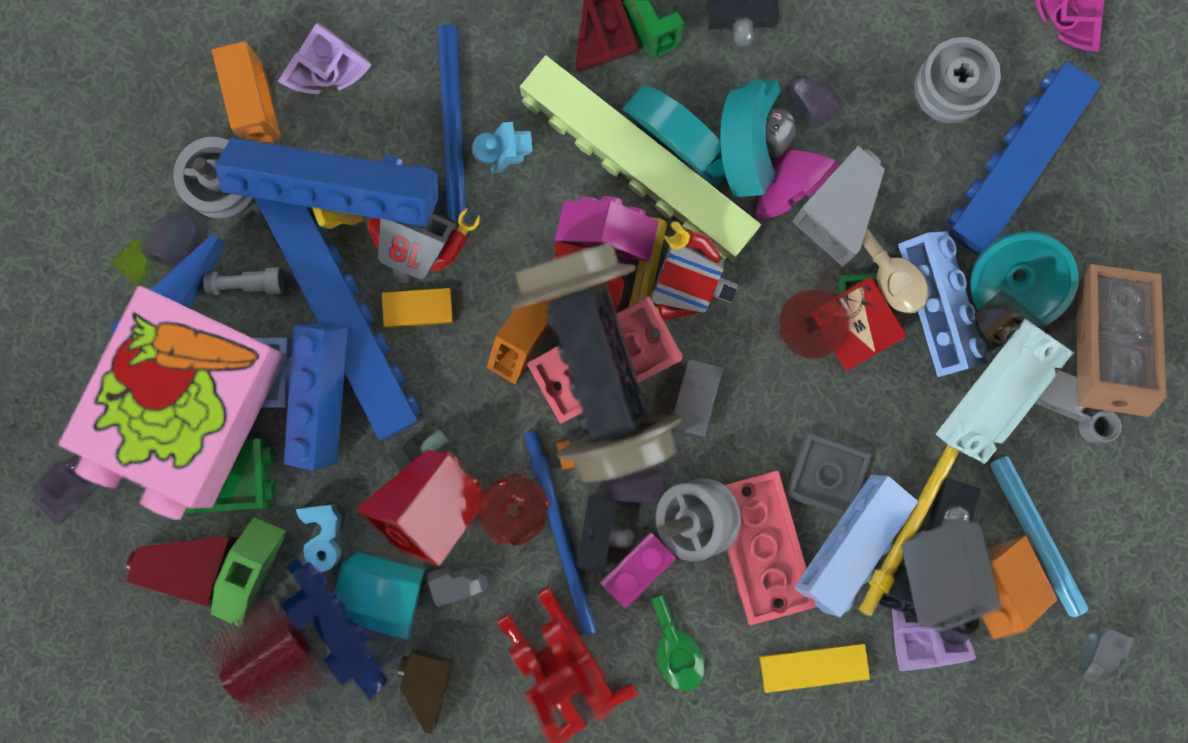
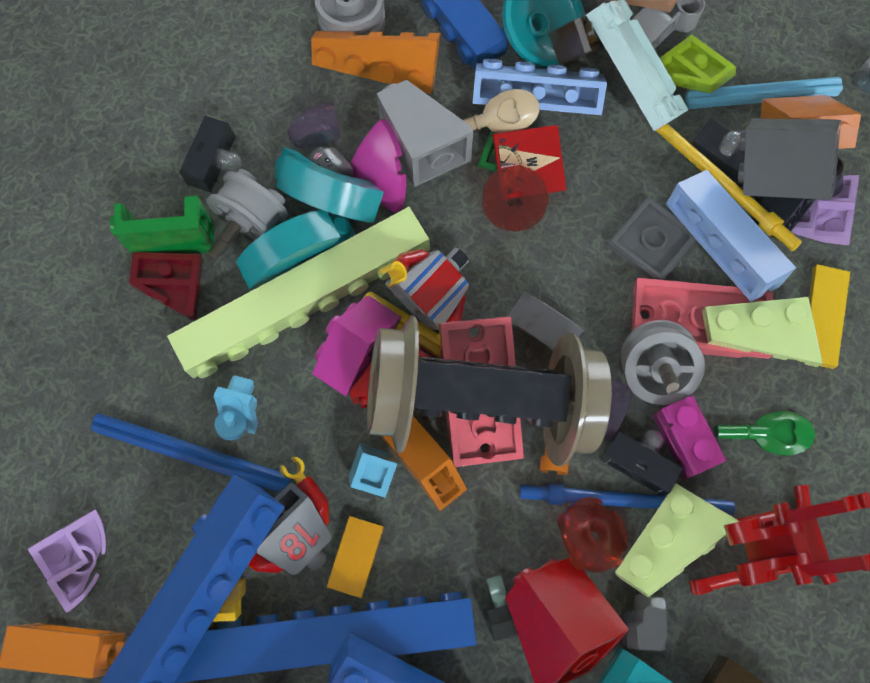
camera: 70 degrees left, 10 degrees down
none -> light grey wheel [206,169,288,260]
none -> orange wing [311,31,441,94]
none -> medium azure brick [348,443,398,498]
none -> yellowish green wing [615,484,740,597]
none -> lime wing [660,35,736,94]
none -> yellowish green wing [702,297,823,367]

